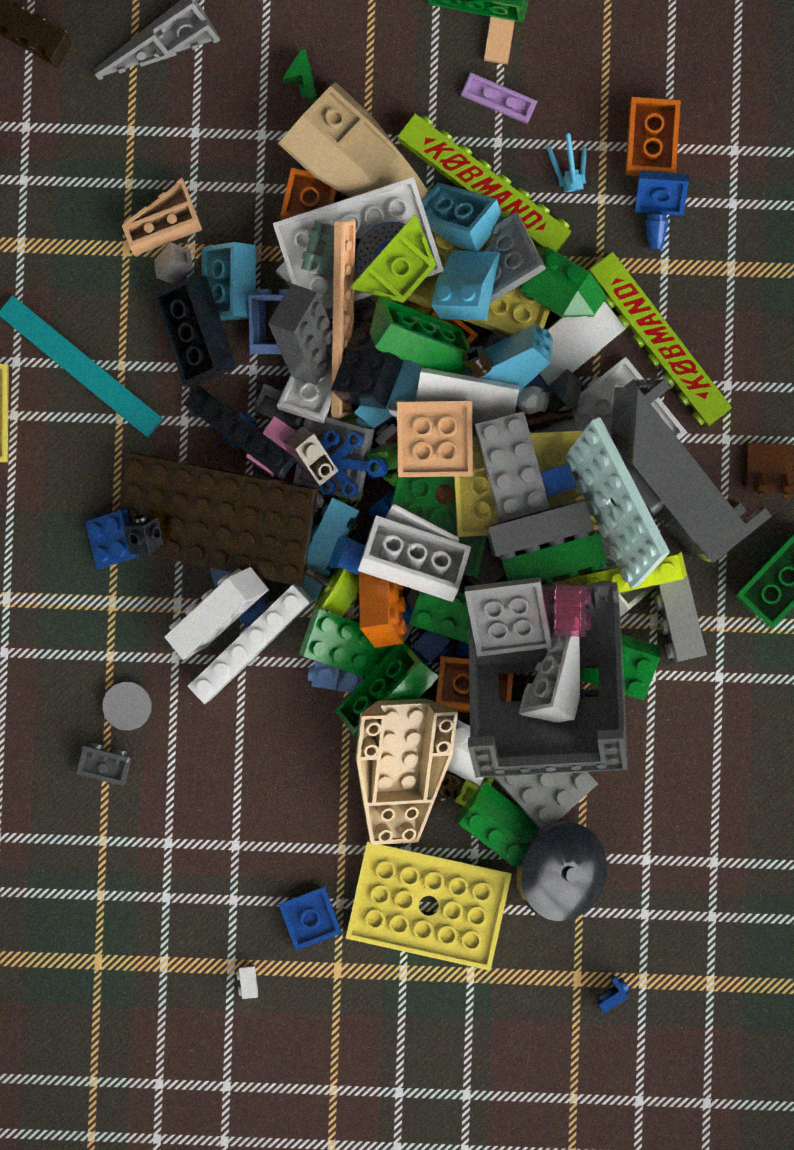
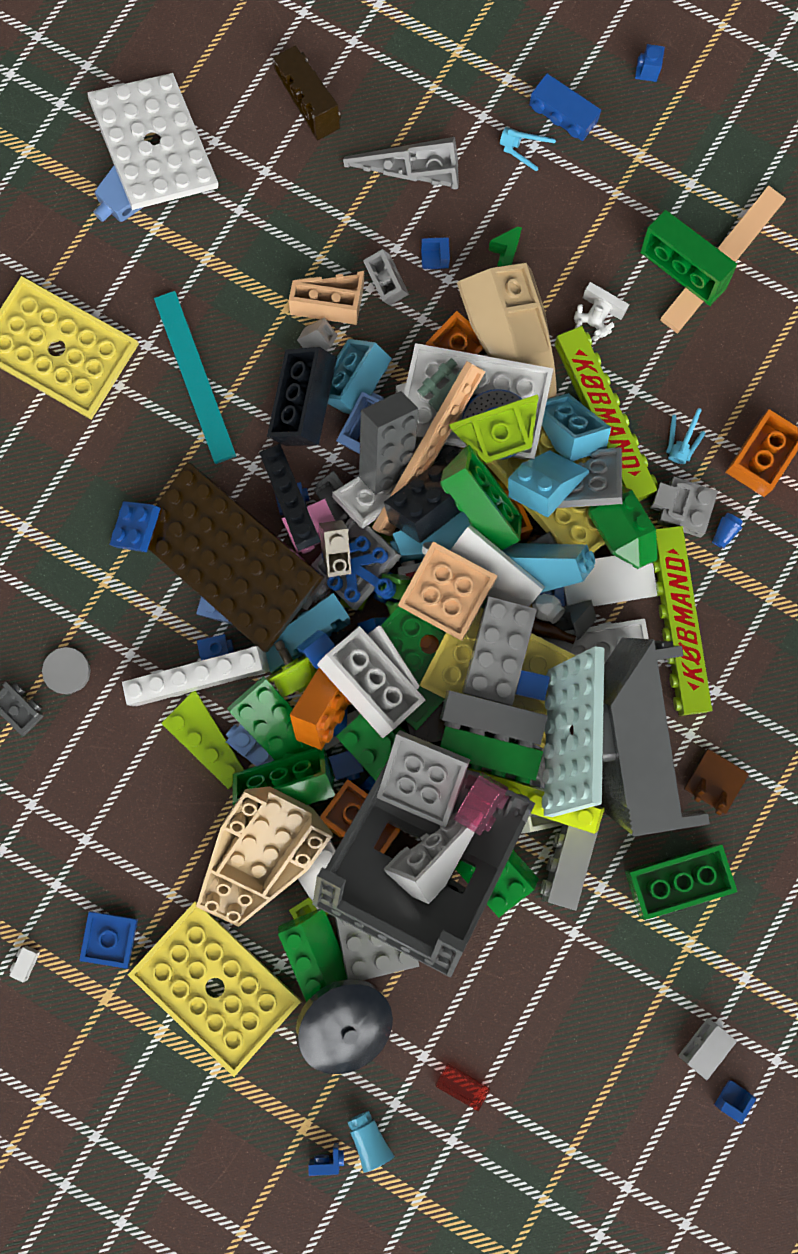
camera: 20 degrees right, 5 degrees down
black brick [124,514,164,554] -> none
white brick [165,567,269,660] -> none
dark brown wheel [436,774,462,802] -> none
lavender tile [461,72,537,125] -> none
dark brown wheel [462,346,493,378] -> none
blue plate [635,171,689,216] -> none
none -> lime wing [161,691,245,789]
none -> medium azure plant [347,1111,395,1173]
none -> light grey brick [363,249,409,305]
none -> blue panel [421,238,450,269]
none -> clear red tile [435,1063,490,1112]
none -> white piece [574,282,629,341]
none -> light grey piece [650,477,718,538]

